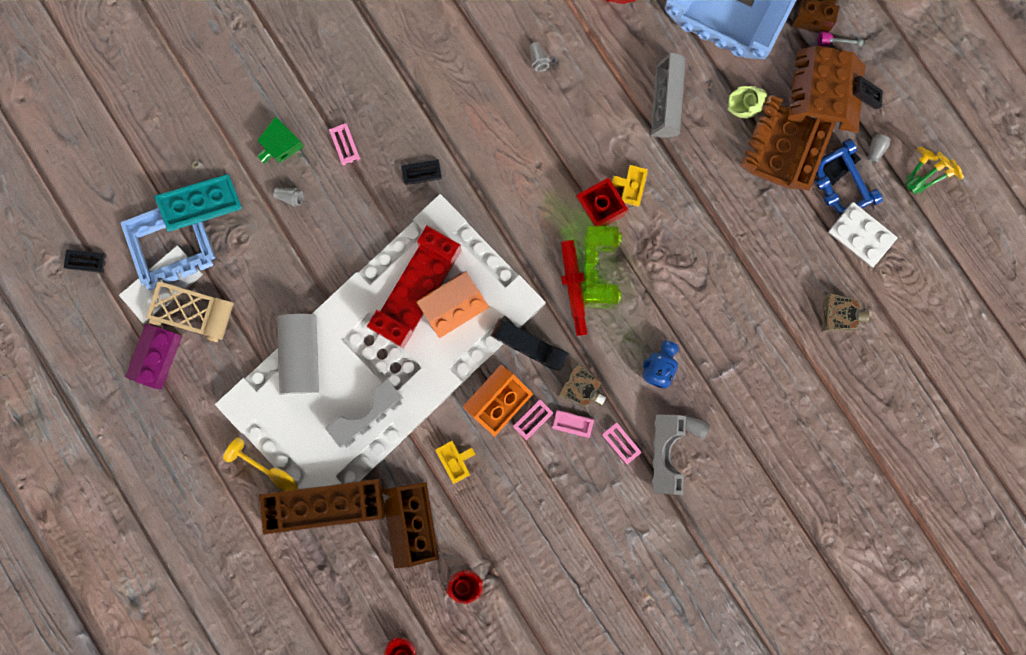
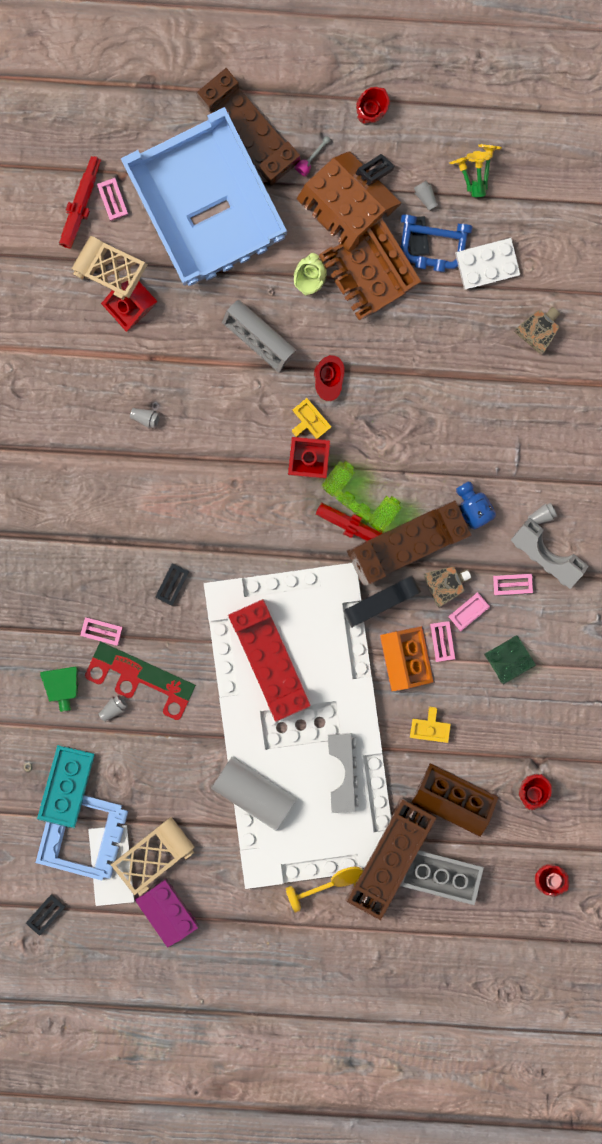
camera: 55 degrees left, 5 degrees up
orange slope [416,271,489,339] -> none
none -> piece [85,641,196,720]
none -> red piece [314,355,344,401]
none -> reddish brown plate [347,500,471,585]
none -> red hair [356,87,390,124]
none -> light grey brick [400,851,484,905]
none -> clear green hinge [484,635,536,685]

